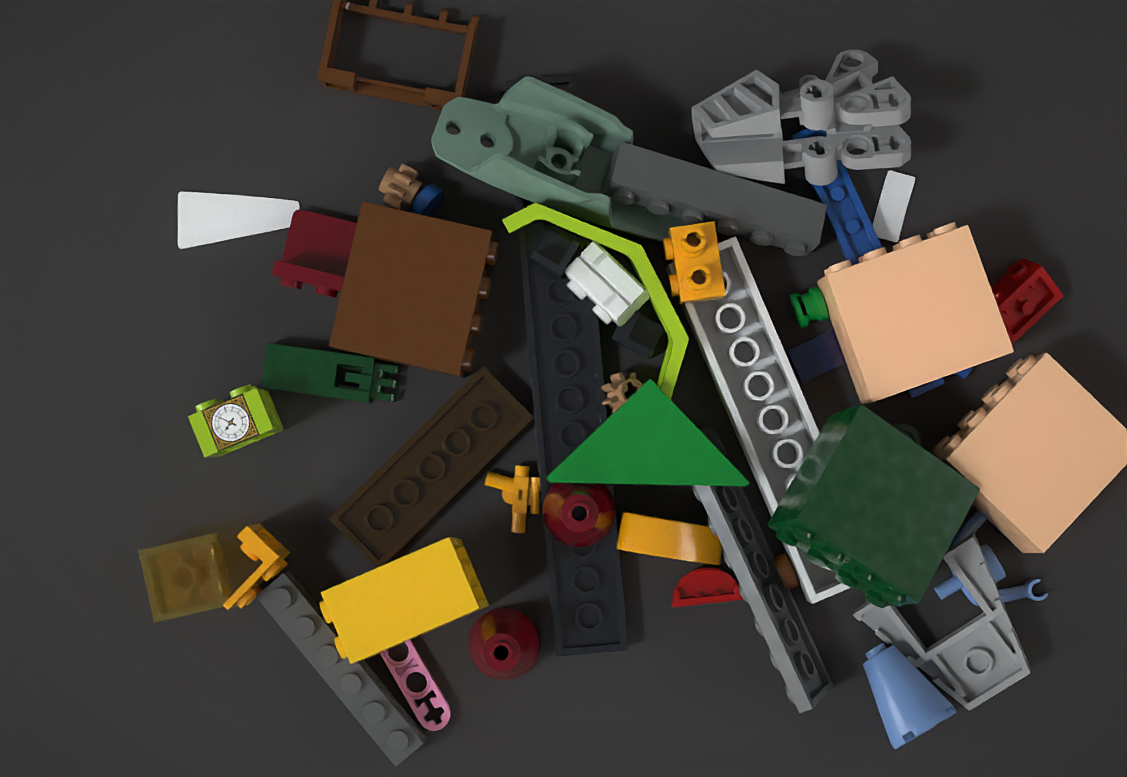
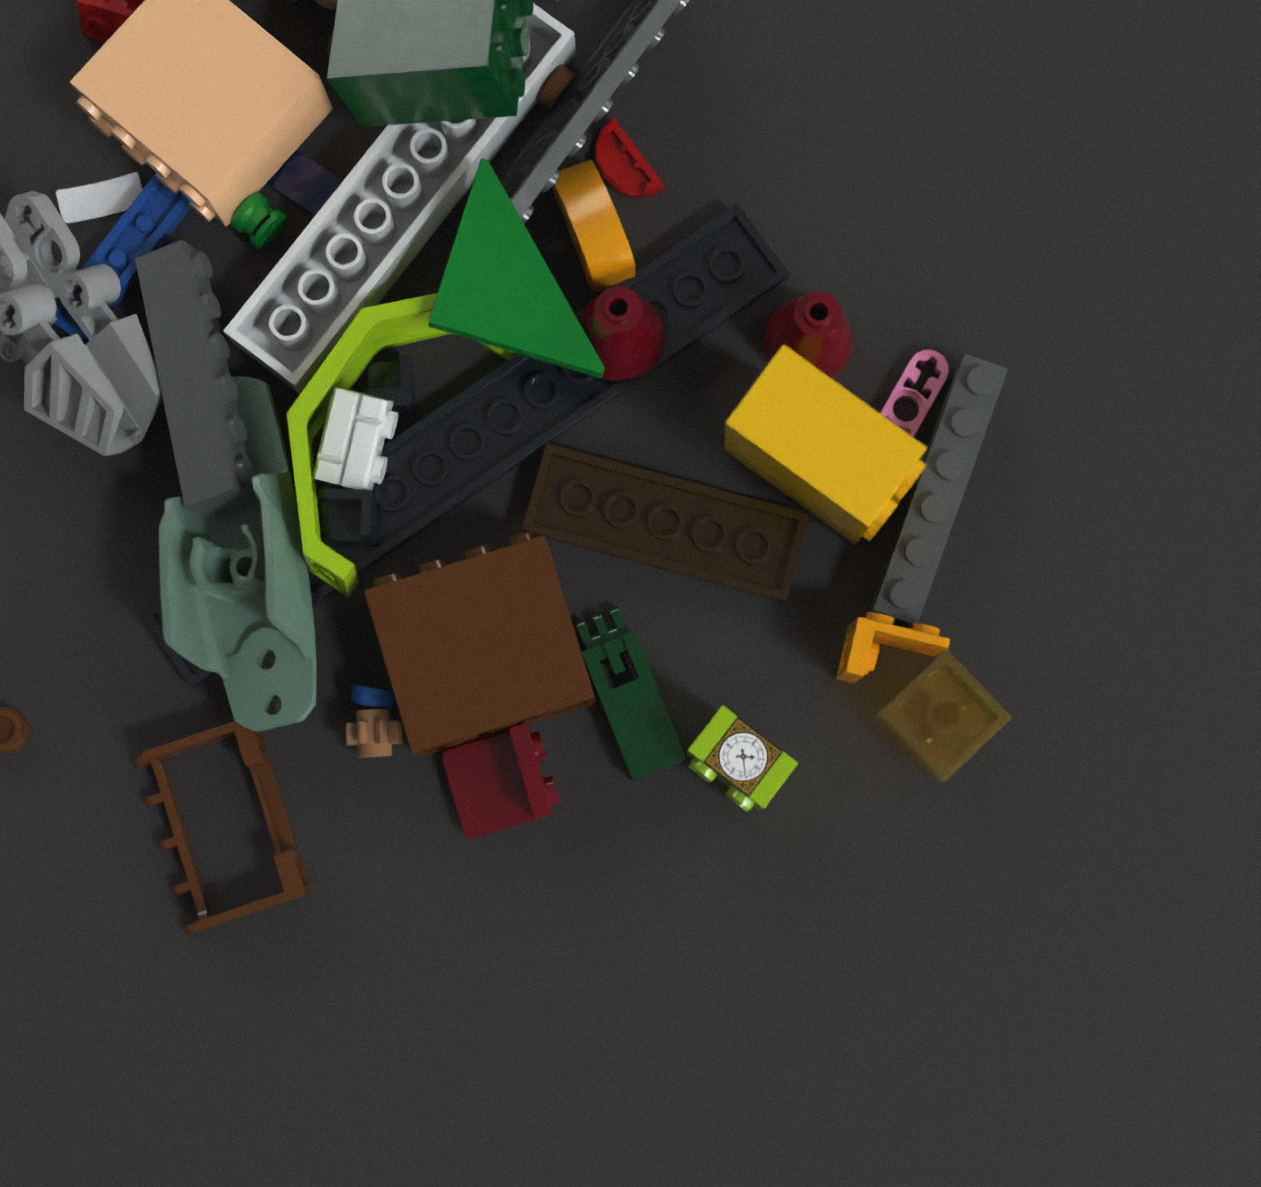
camera: 125 degrees left, 5 degrees down
white sticker [178,191,300,249] -> none
light orange piece [485,466,541,533] -> none
medium nougat gear [601,372,643,413] -> none
light orange brick [663,221,726,304] -> none

